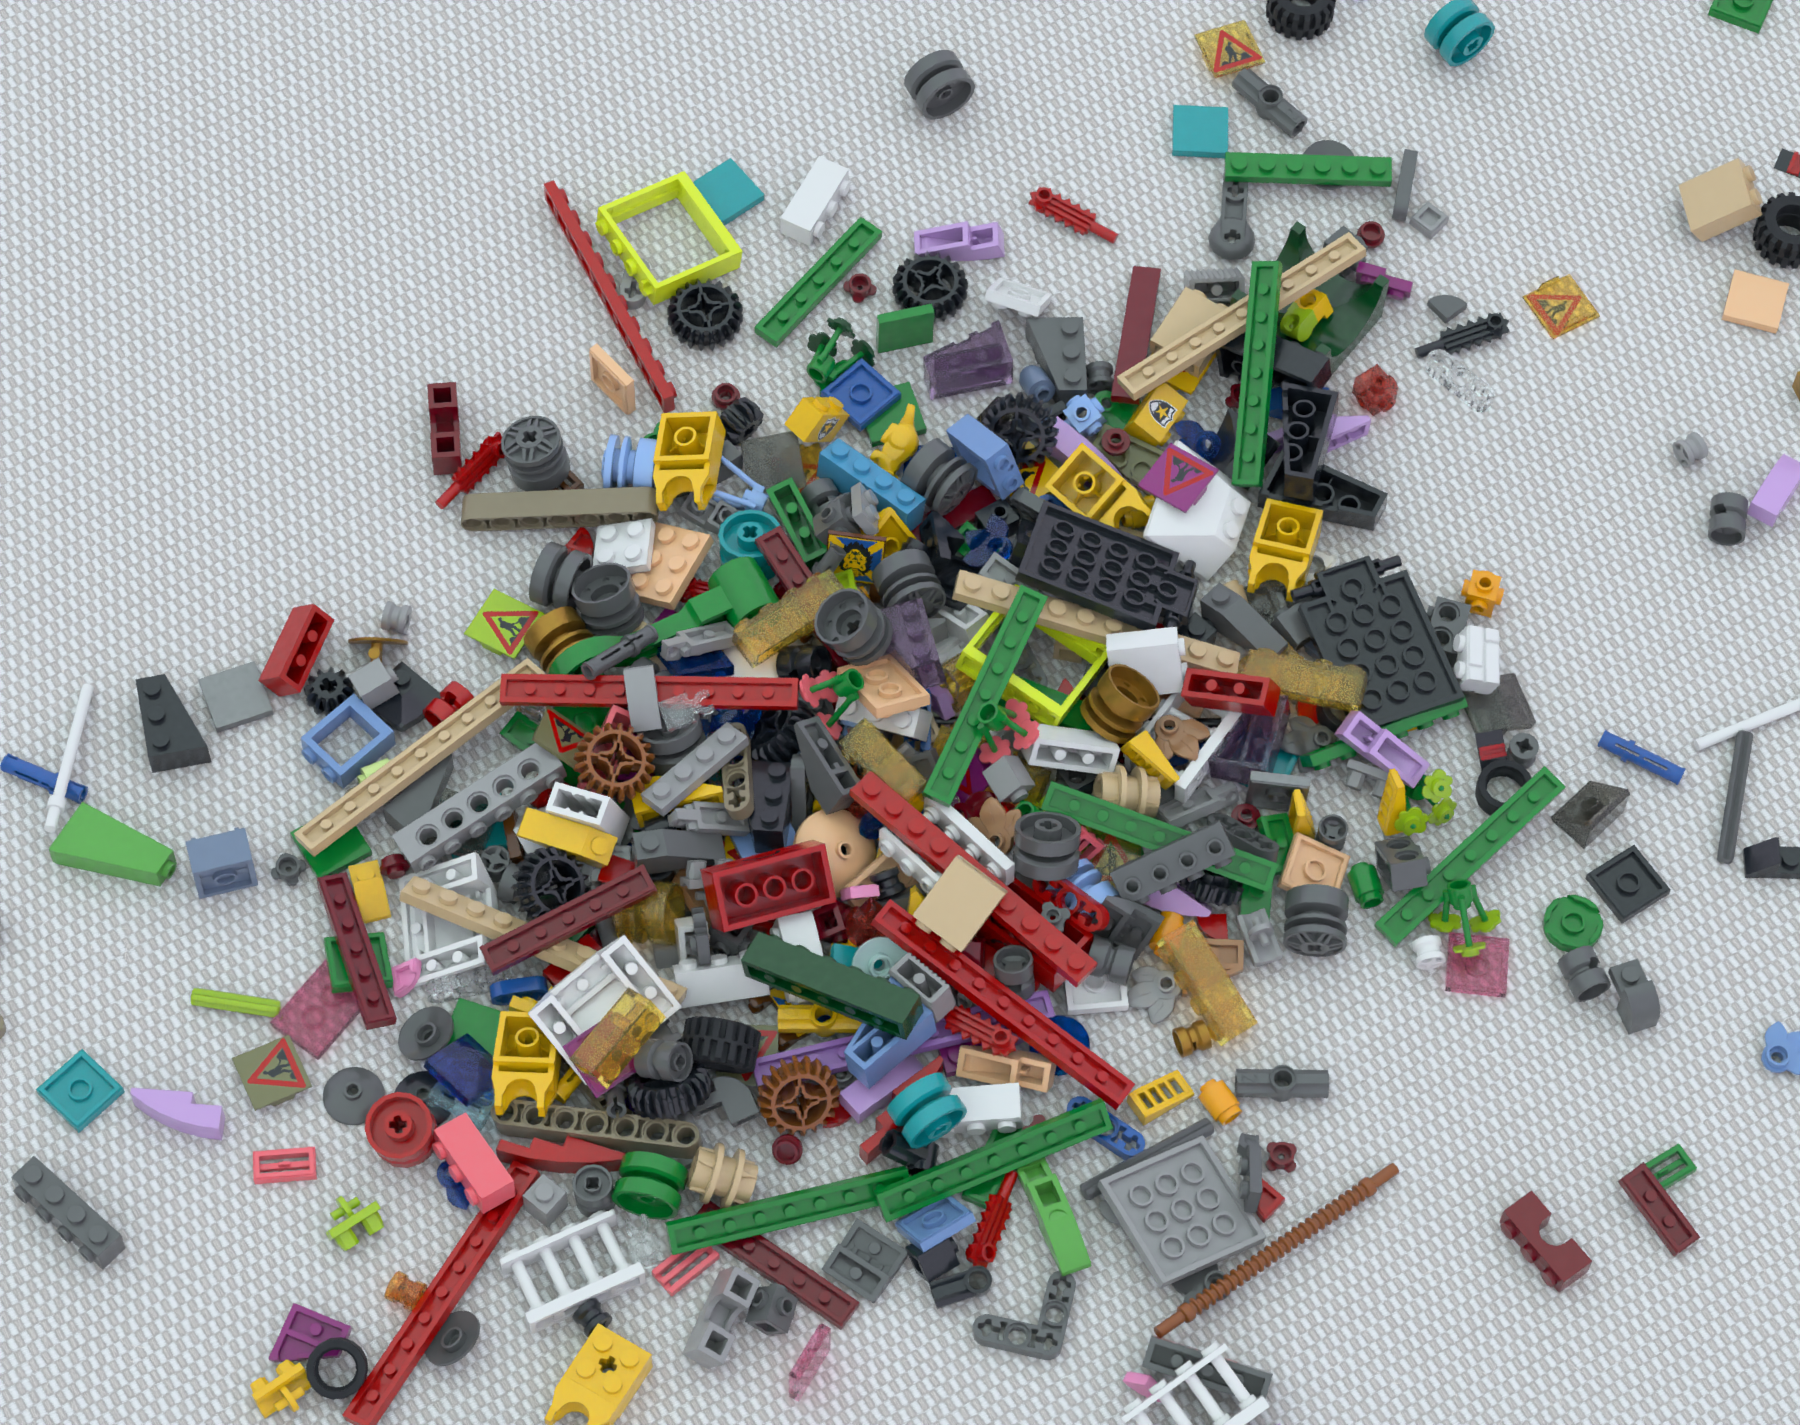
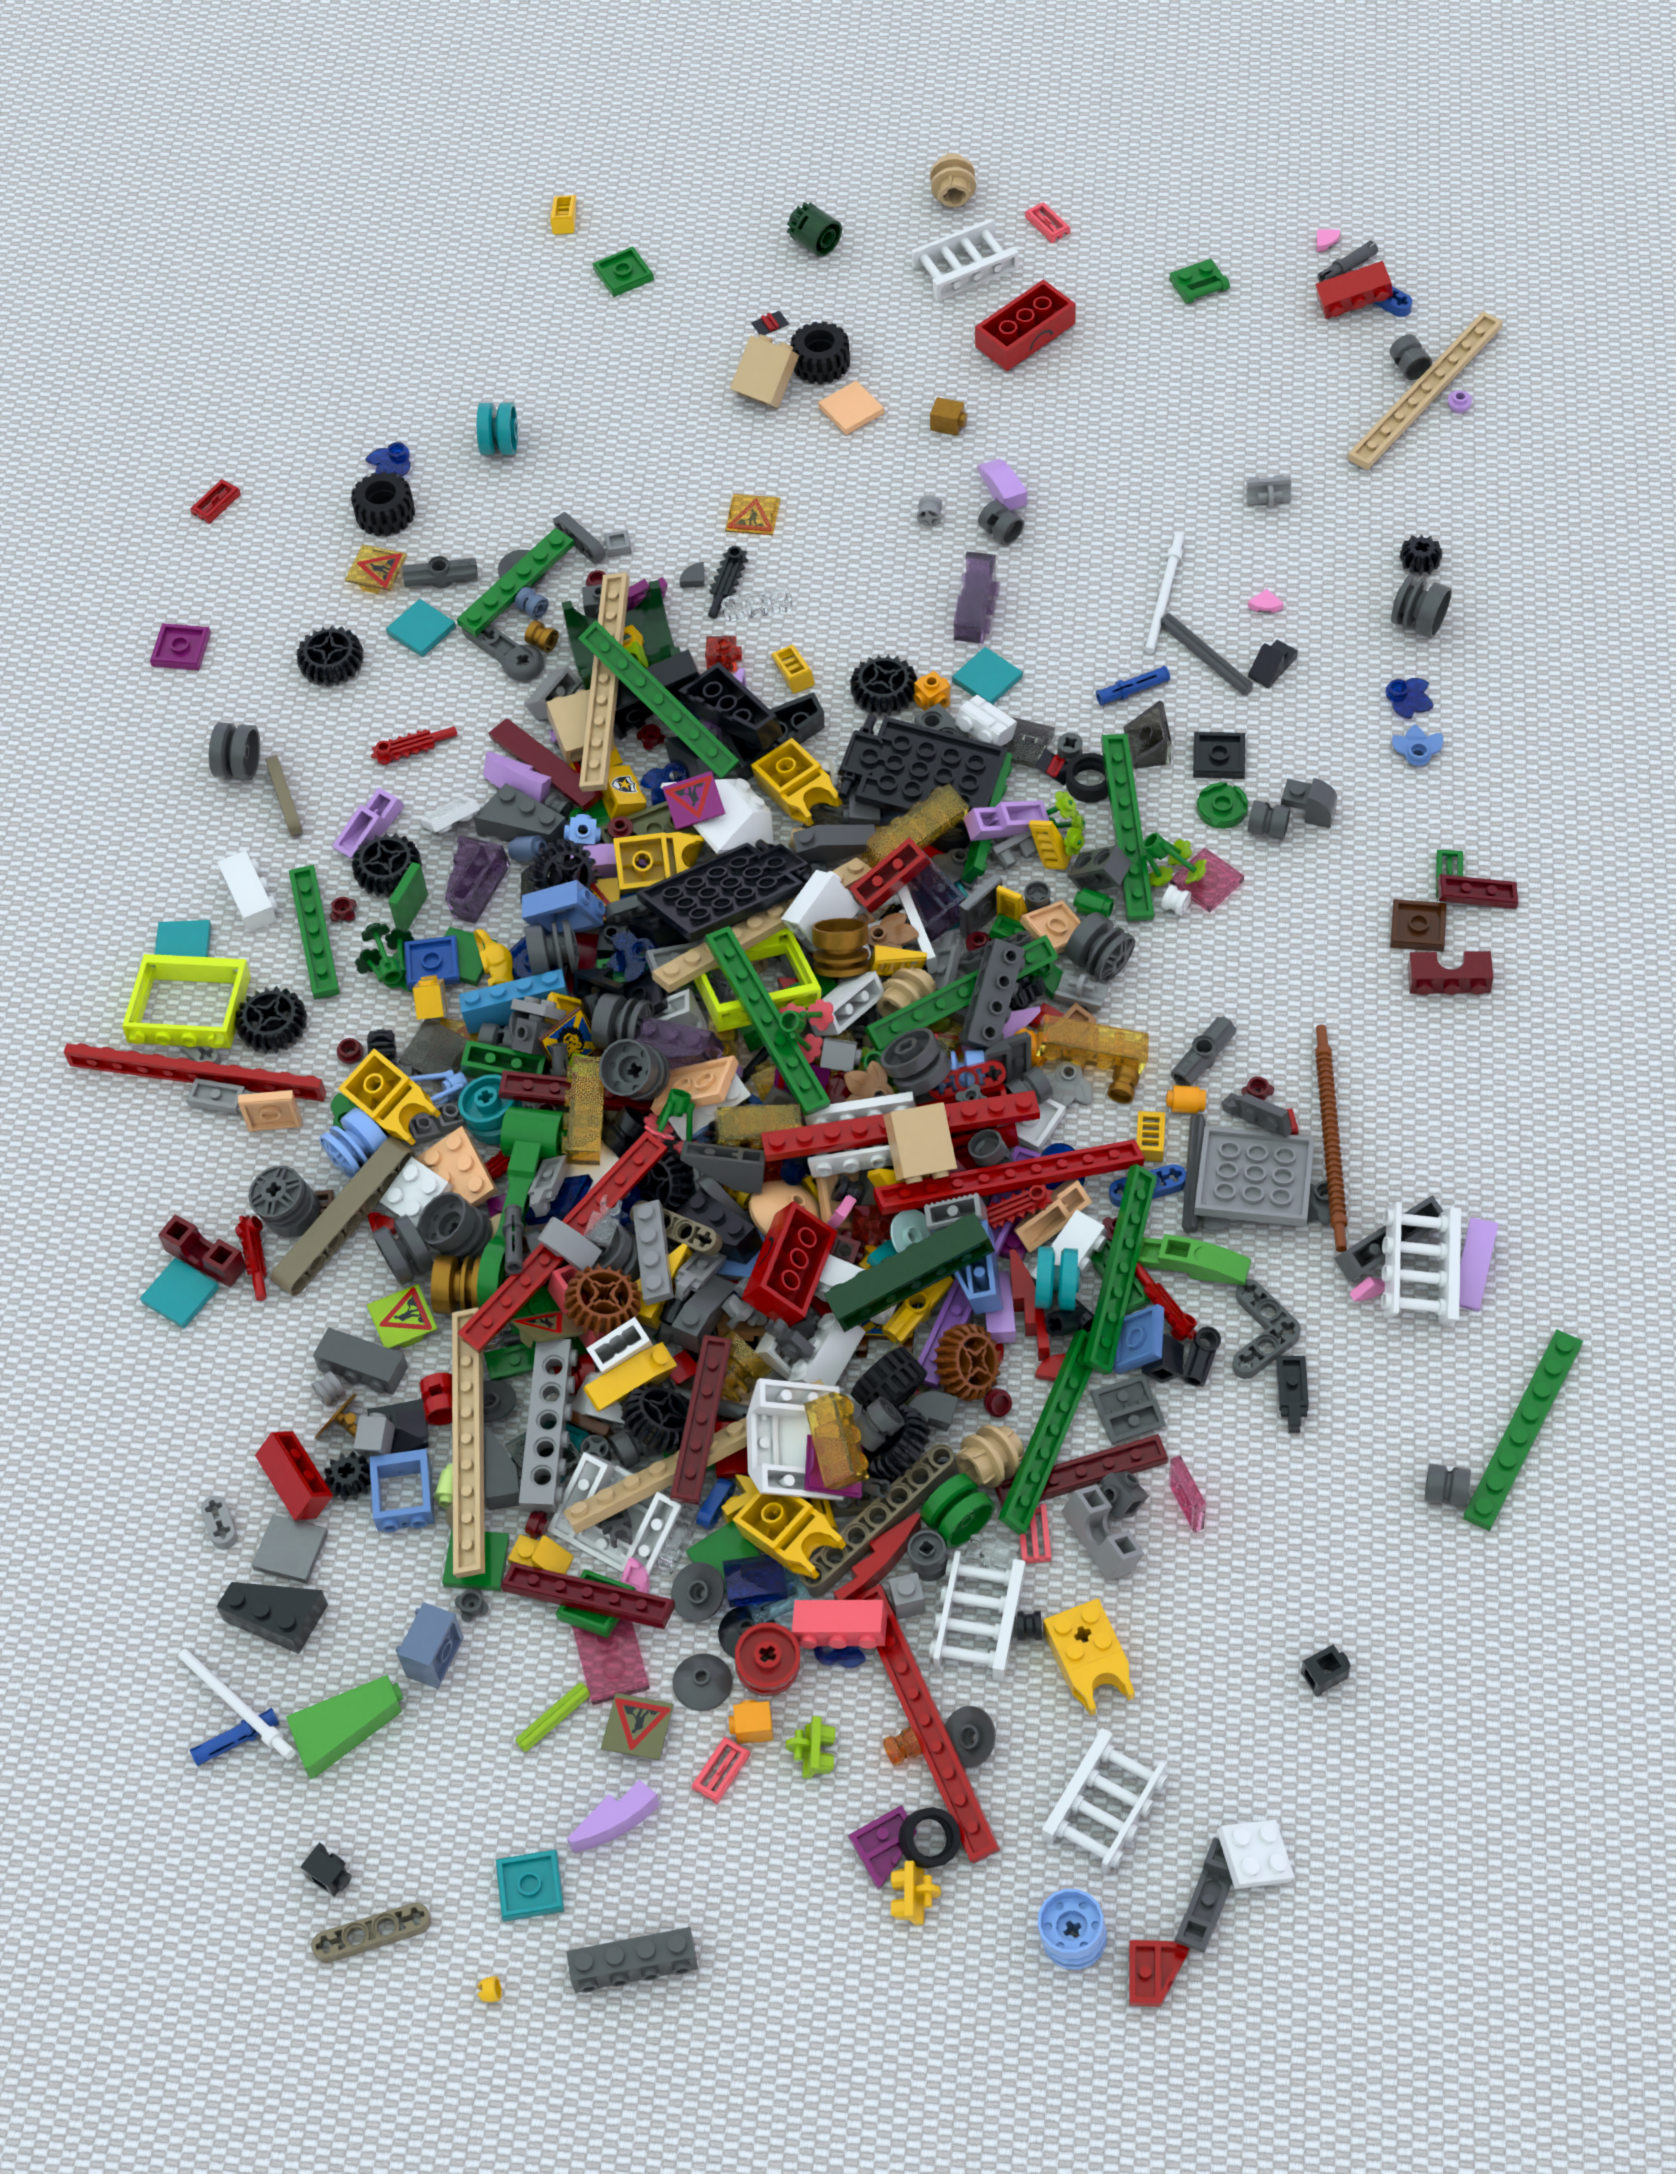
camera: 45 degrees left, 5 degrees down
none -> teal tile [140,1258,219,1329]
none -> light grey hinge [186,1078,252,1114]
none -> light grey beam [201,1496,238,1550]
none -> dark tan beam [265,755,303,837]
none -> black gear [296,625,364,687]
none -> dark grey brick [313,1327,408,1395]
none -> lavender slope [483,751,551,804]
none -> dark grey dish [483,1380,517,1423]
none -> sand blue wheel [514,587,549,620]
none -> pearl gold wheel [524,620,559,653]
none -> dark grey plate [599,1508,633,1548]
none -> light orange brick [728,1700,774,1744]
none -> yellow slope [771,645,815,694]
none -> black gear [850,654,918,717]
none -> teal tile [952,647,1023,705]
none -> clear purple wedge [953,551,1000,644]
none -> red tile [1035,1354,1066,1382]
none -> black hinge [1276,1356,1309,1433]
none -> reddish brown tile [1390,899,1447,952]

